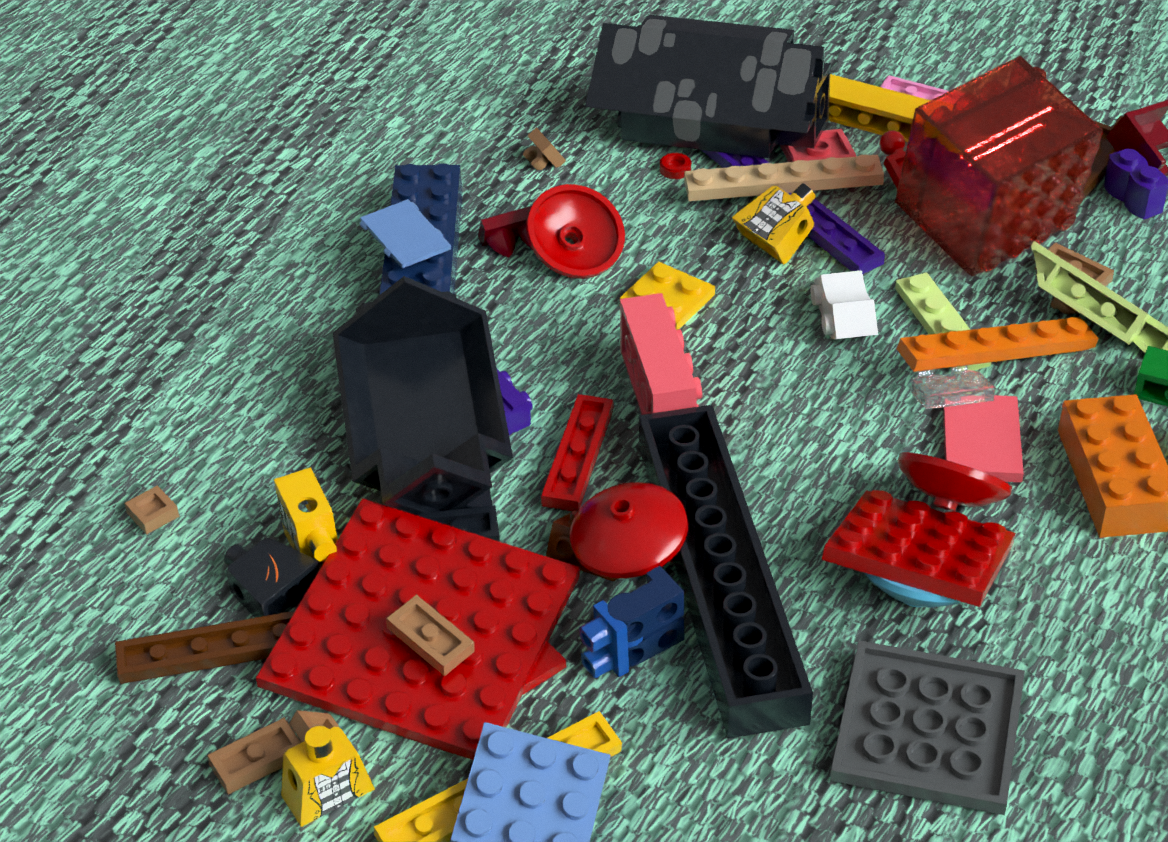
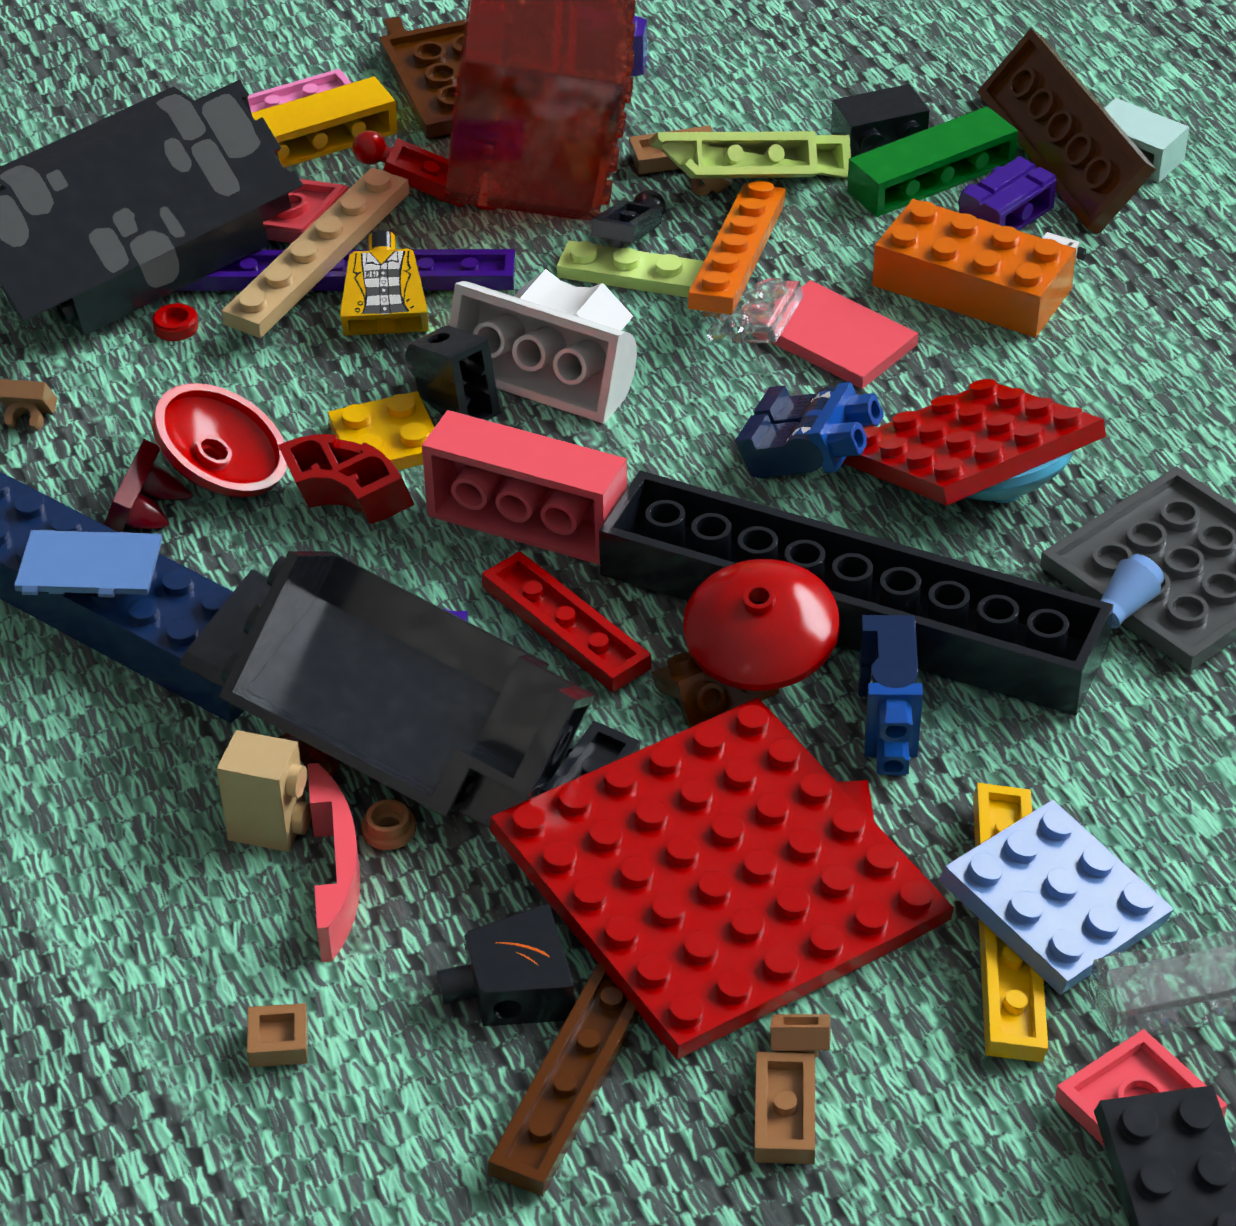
camera: 55 degrees left, 0 degrees up
yellow torso [274,467,338,562] -> none
yellow torso [281,726,375,827] -> none
medium nougat plate [386,595,475,676] -> none
red dish [897,452,1012,511] -> none
none -> tan brick [216,730,311,852]
none -> red brick [278,434,415,524]
none -> coral slope [308,763,360,962]
none -> medium nougat plate [361,799,416,850]
none -> black torso [405,326,501,420]
none -> white brick [449,281,637,424]
none -> black plate [591,190,666,247]
none -> hips [735,382,884,478]
none -> light blue cone [1100,554,1164,628]

